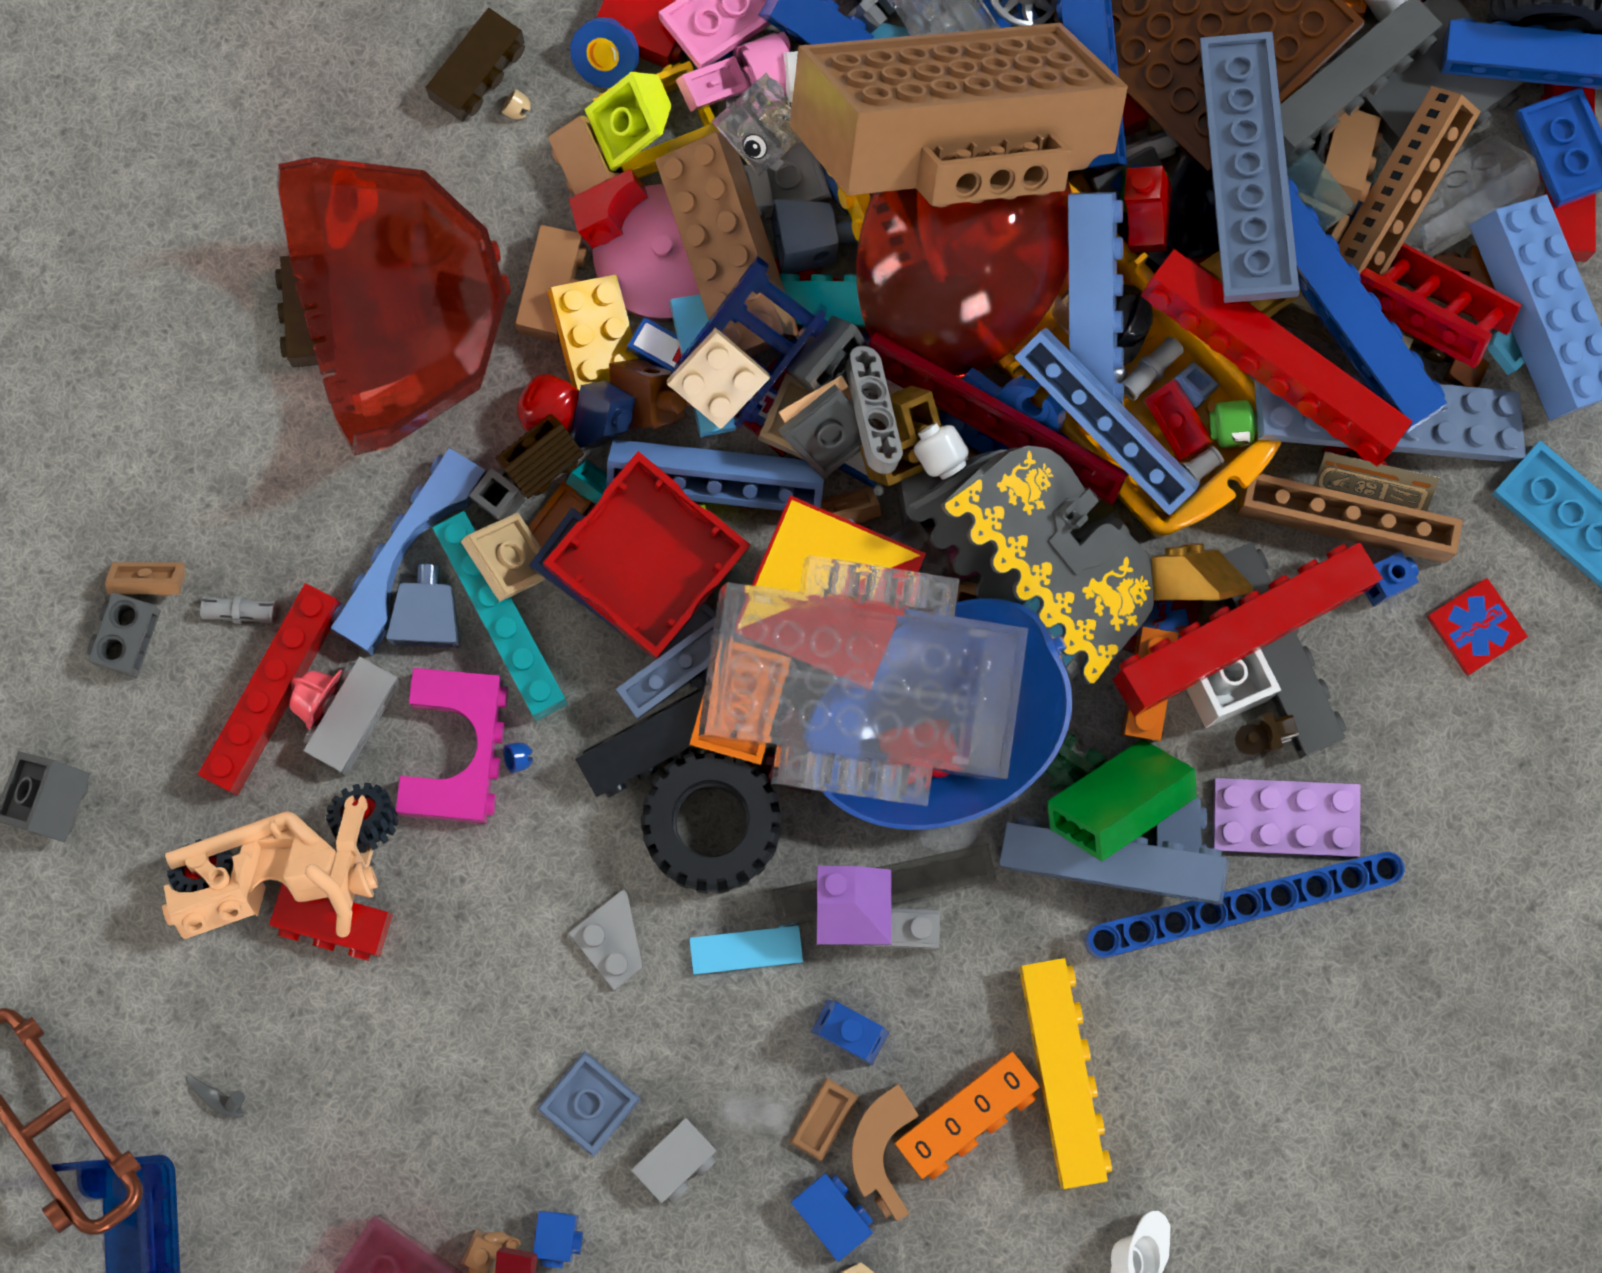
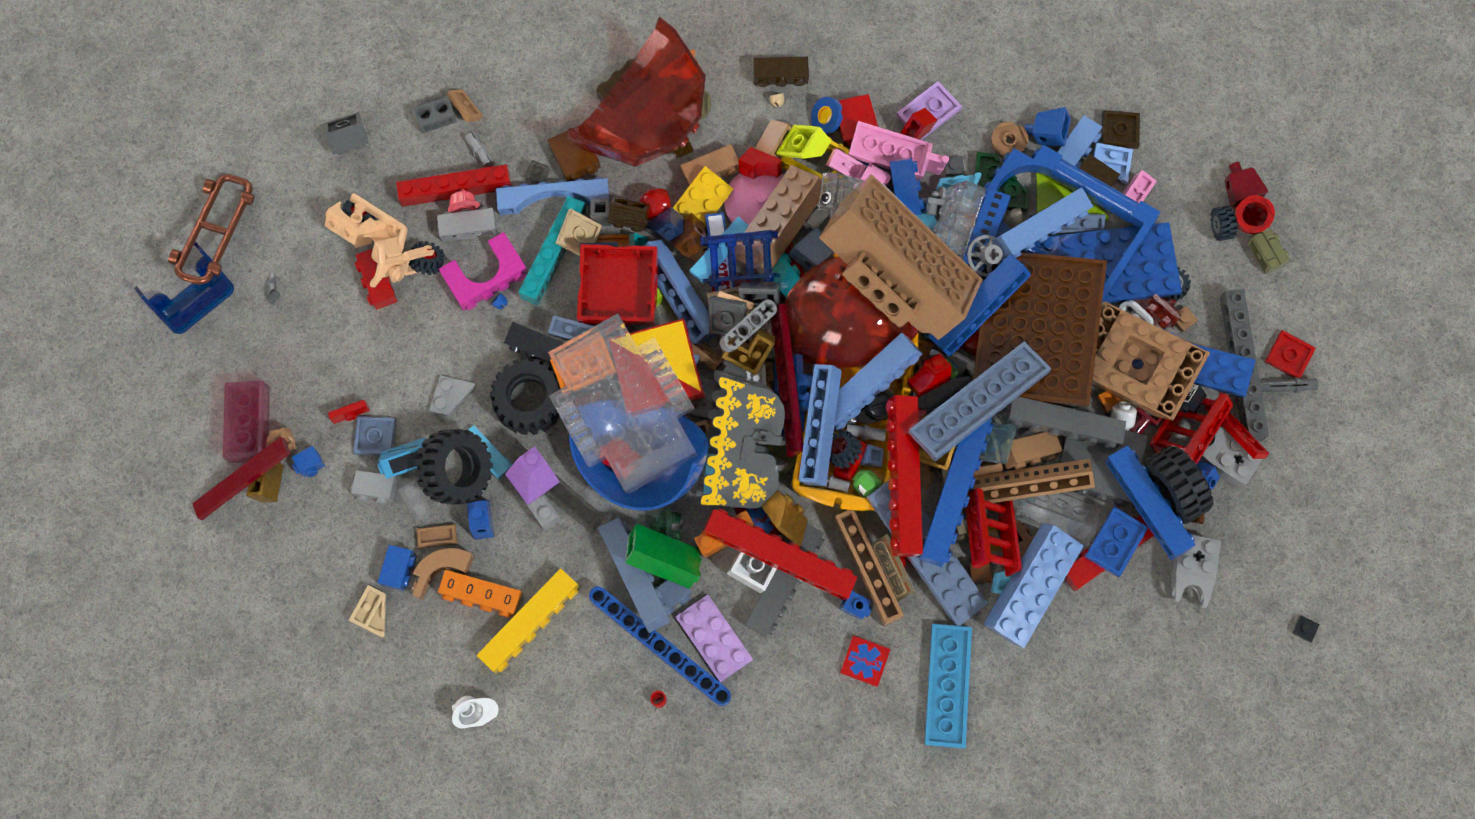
camera: 55 degrees right, 5 degrees down
sand blue torso [387,564,460,648] -> none
tan plate [667,327,770,429] -> none
white head [914,422,969,480] -> none
dark brown hips [1235,712,1299,758] -> none
none -> red plate [328,399,370,424]
none -> dark azure brick [377,437,426,479]
none -> black tyre [415,429,493,504]
none -> clear smoke plate [525,160,550,184]
none -> reddish brown brick [547,125,601,182]
none -> red hinge [650,691,667,708]
none -> black wheel [830,430,862,468]

